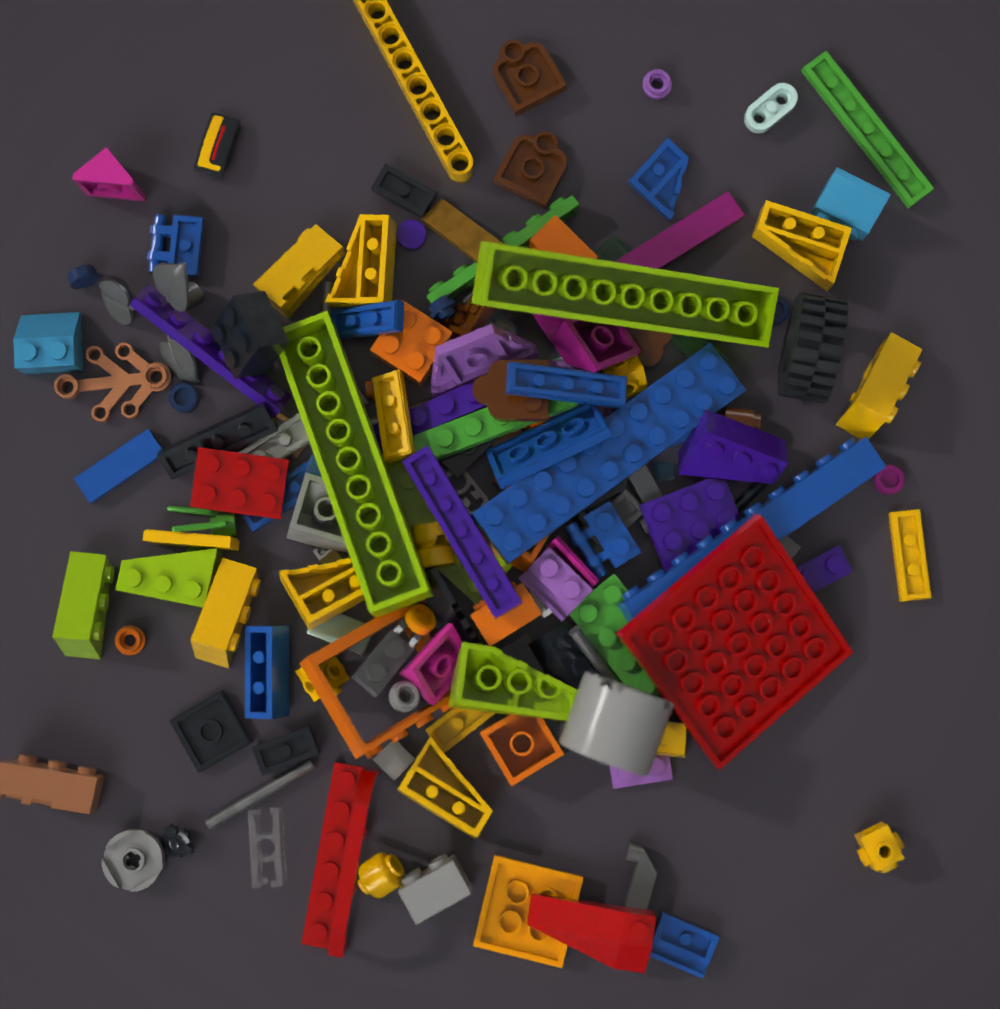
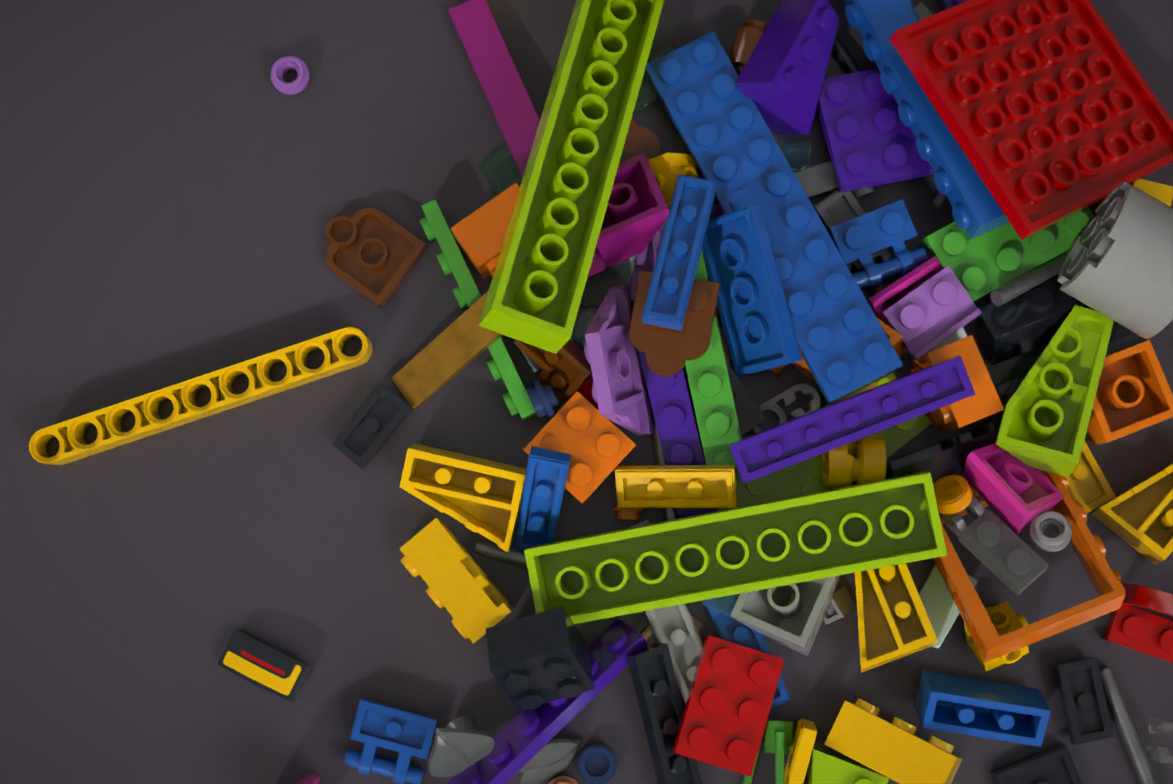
camera: 85 degrees left, 0 degrees up
light grey tile [373,741,416,781] -> none
dark purple tile [397,219,426,251] -> none
reddish brown plate [493,40,567,116] -> none
blue wing [627,138,689,221] -> none

